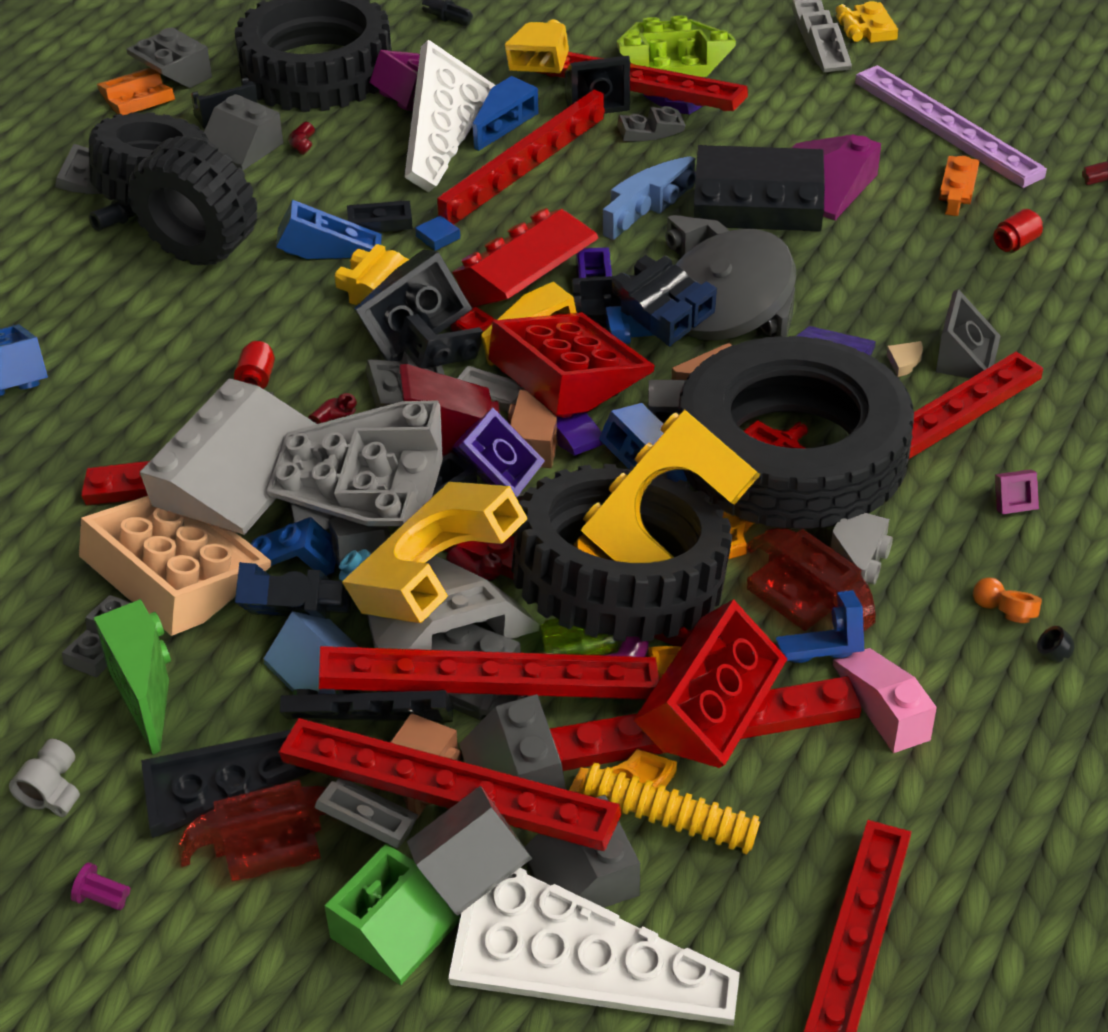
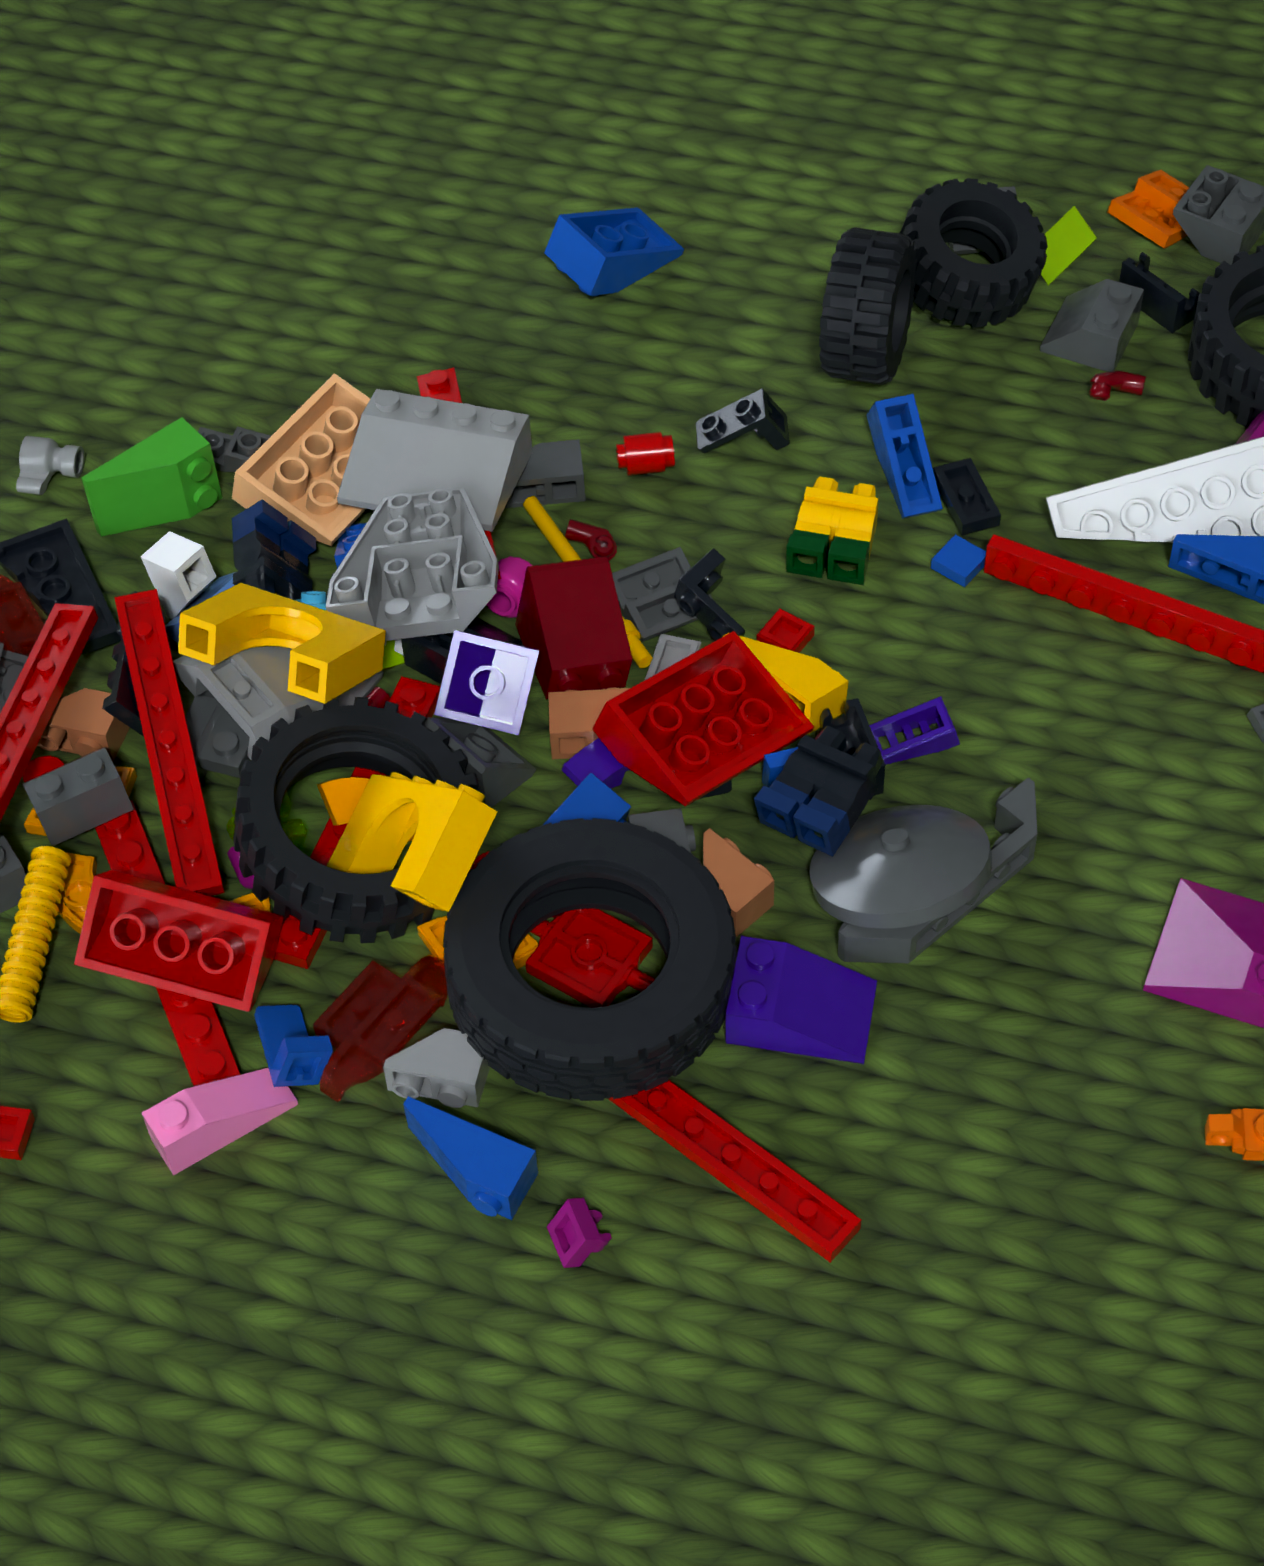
camera: 80 degrees right, 10 degrees up
black slope [354,249,472,361] -> none
red slope [452,208,599,307] -> none
medium blue slope [603,156,696,240] -> none
black slope [694,145,825,231] -> none
tan tile [887,341,923,377] -> none
dark grey slope [936,289,1001,378] -> none
orange plate [973,577,1042,623] -> none
red brick [993,209,1043,252] -> none
black hinge [1037,626,1075,662] -> none
none -> white slope [141,531,216,619]
none -> blue slope [403,1096,538,1220]
none -> black bracket [696,388,790,453]

